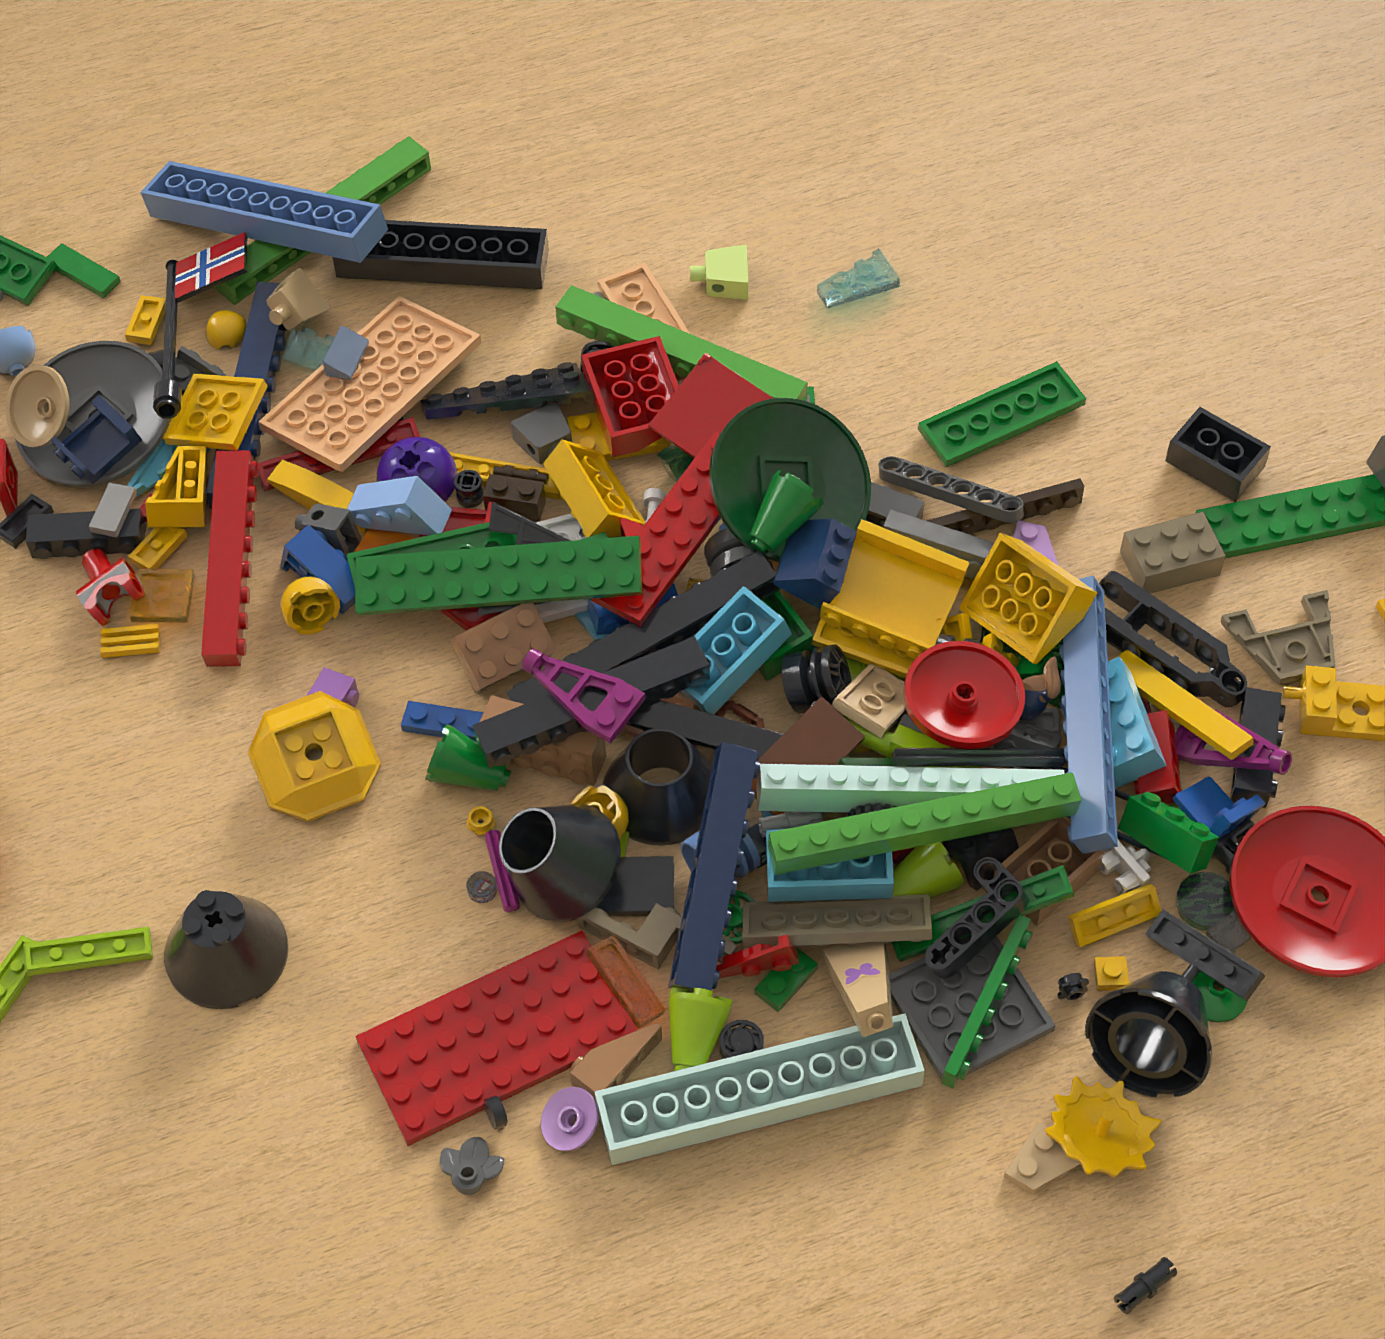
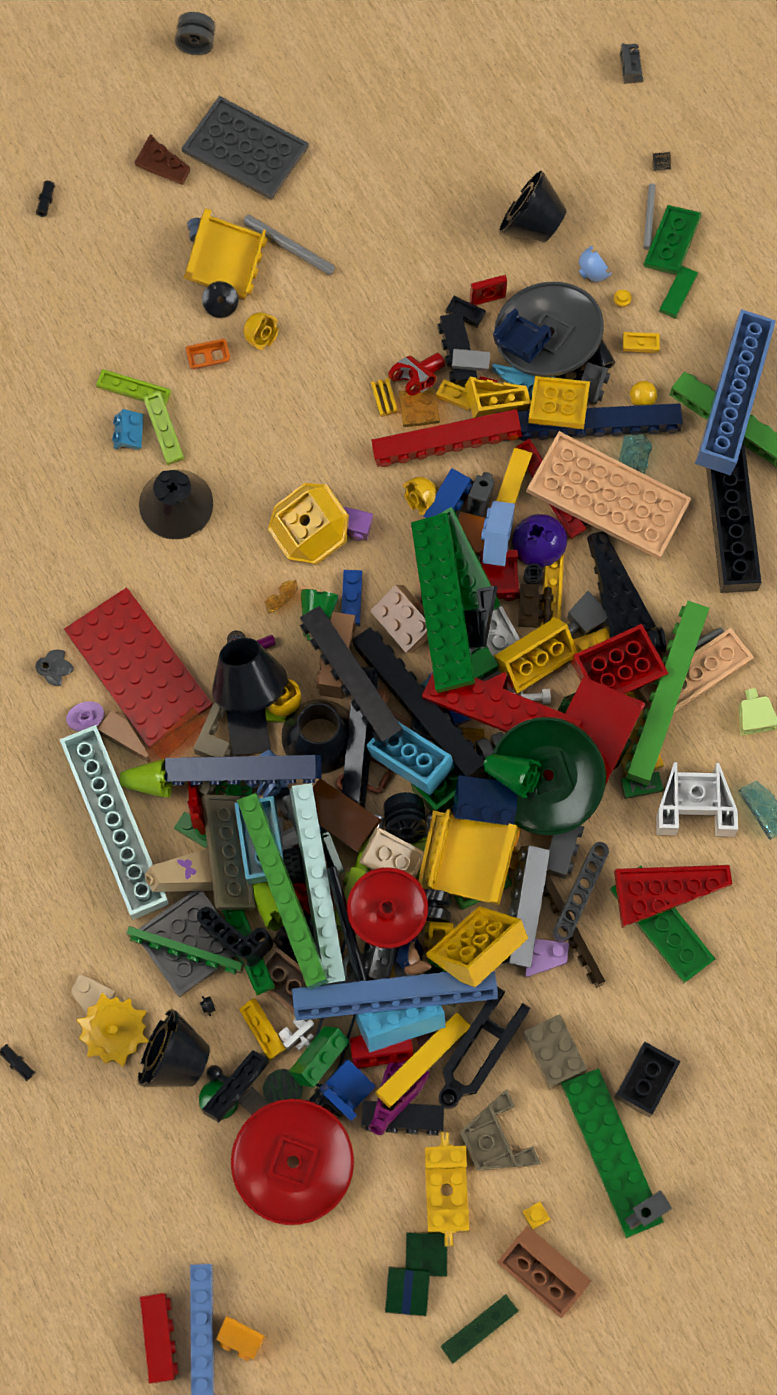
camera: 80 degrees right, 15 degrees up
tan dish [5,365,70,448] -> none
flag [153,232,248,419] -> none
tan torso [266,267,331,331] -> none
sand blue slope [323,326,369,380] -> none
yellow plate [466,806,496,835] -> none
black tile [484,1095,508,1130] -> none
magenta plate [522,648,645,744] -> none
black wheel [720,1020,764,1059] -> none
yellow plate [941,613,972,641] -> none
yellow plate [1093,956,1129,991] -> none
none -> dark azure bracket [112,409,143,450]
none -> clear yellow slope [264,580,298,614]
none -> yellow plate [613,289,632,307]
none -> red wing [614,865,733,928]
none -> white wedge [656,762,738,837]

